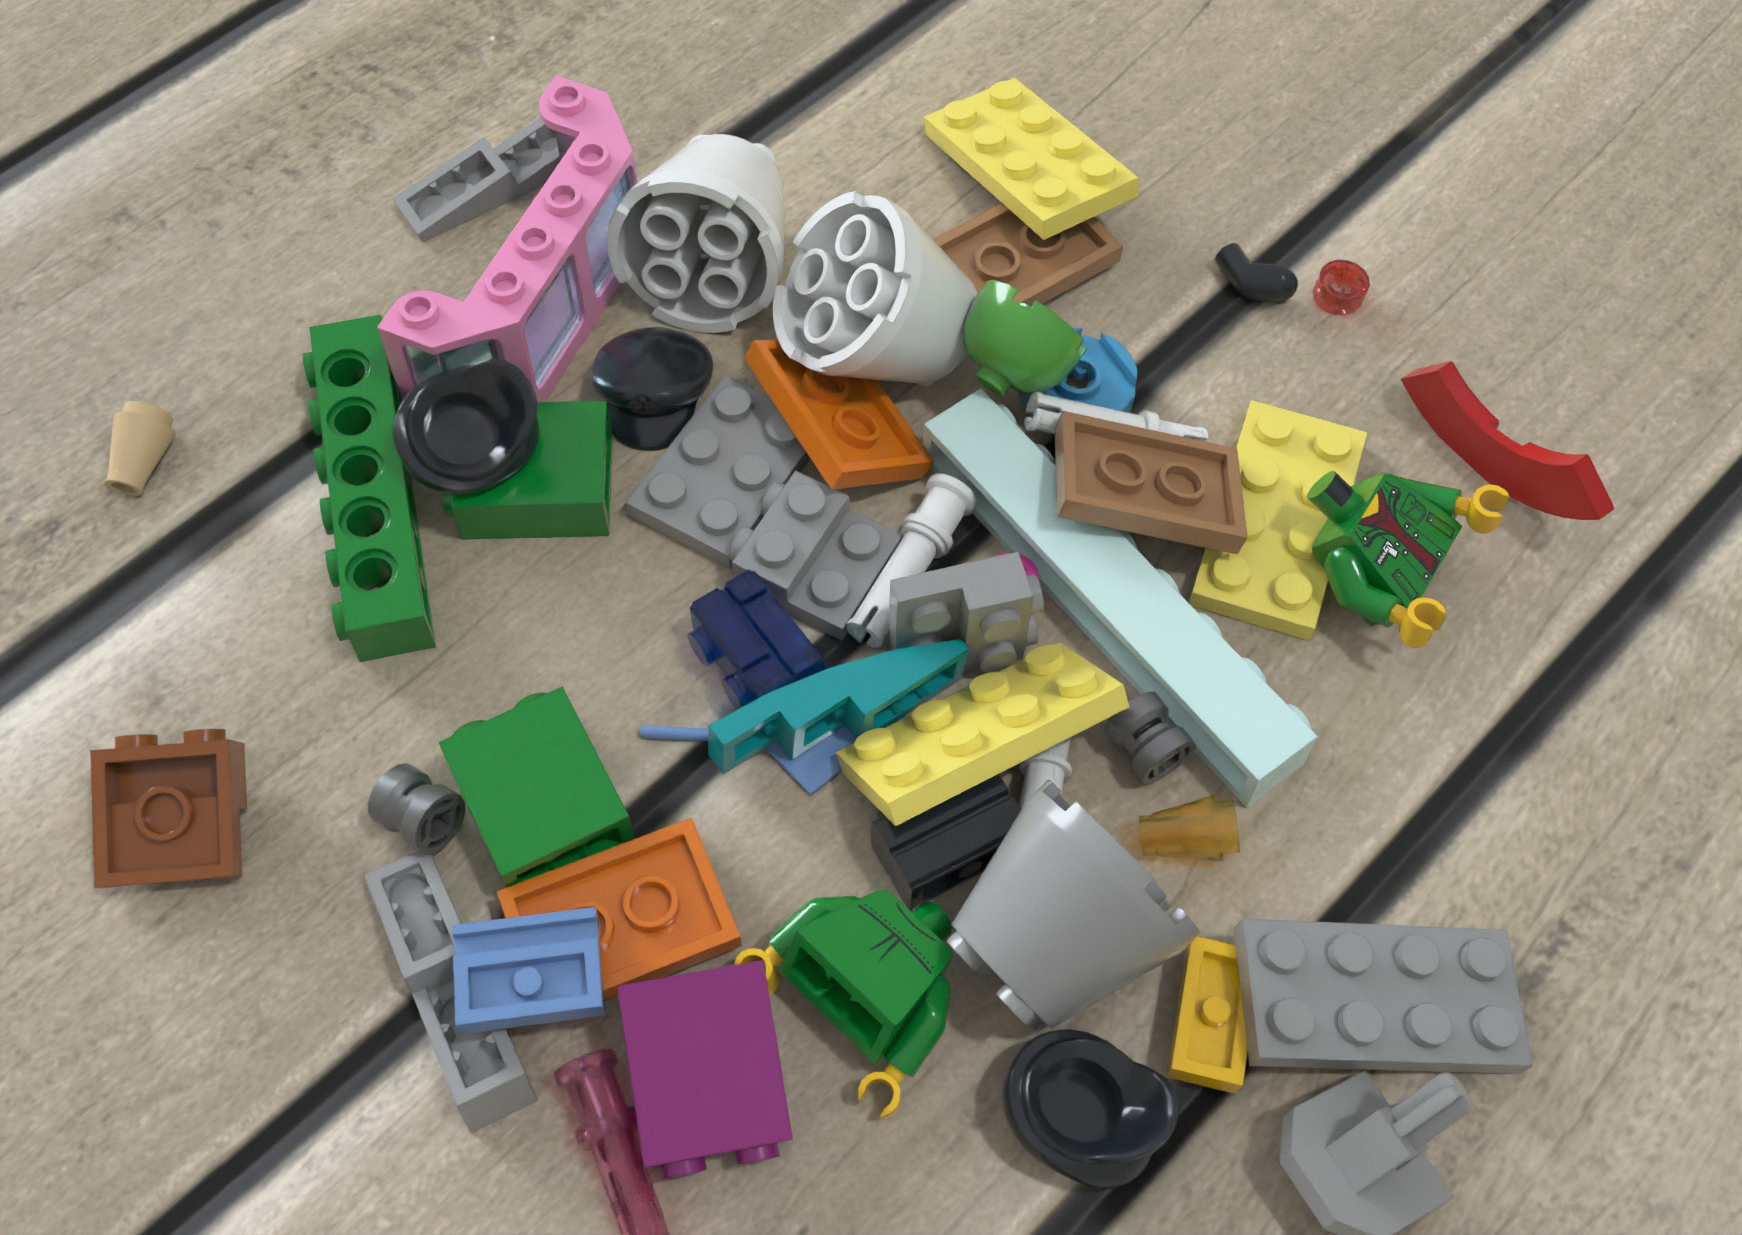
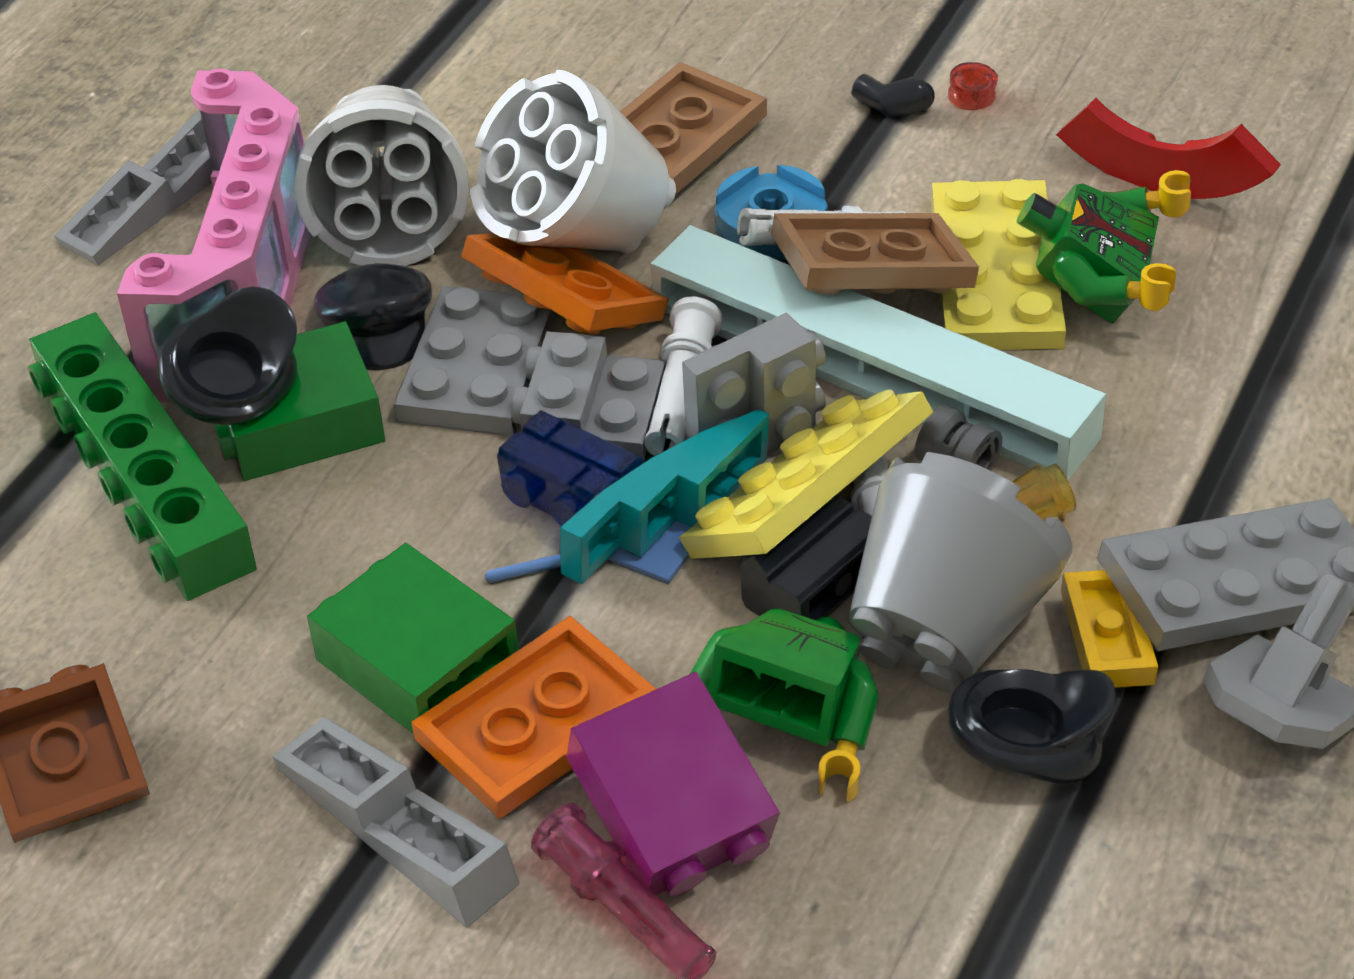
camera: 15 degrees left, 15 degrees down
flat silver wheel [368,763,465,854] -> none
medium blue plate [452,907,606,1034] -> none
light yellow plate [924,78,1139,240] -> none
bright green cylinder [963,280,1087,396] -> none

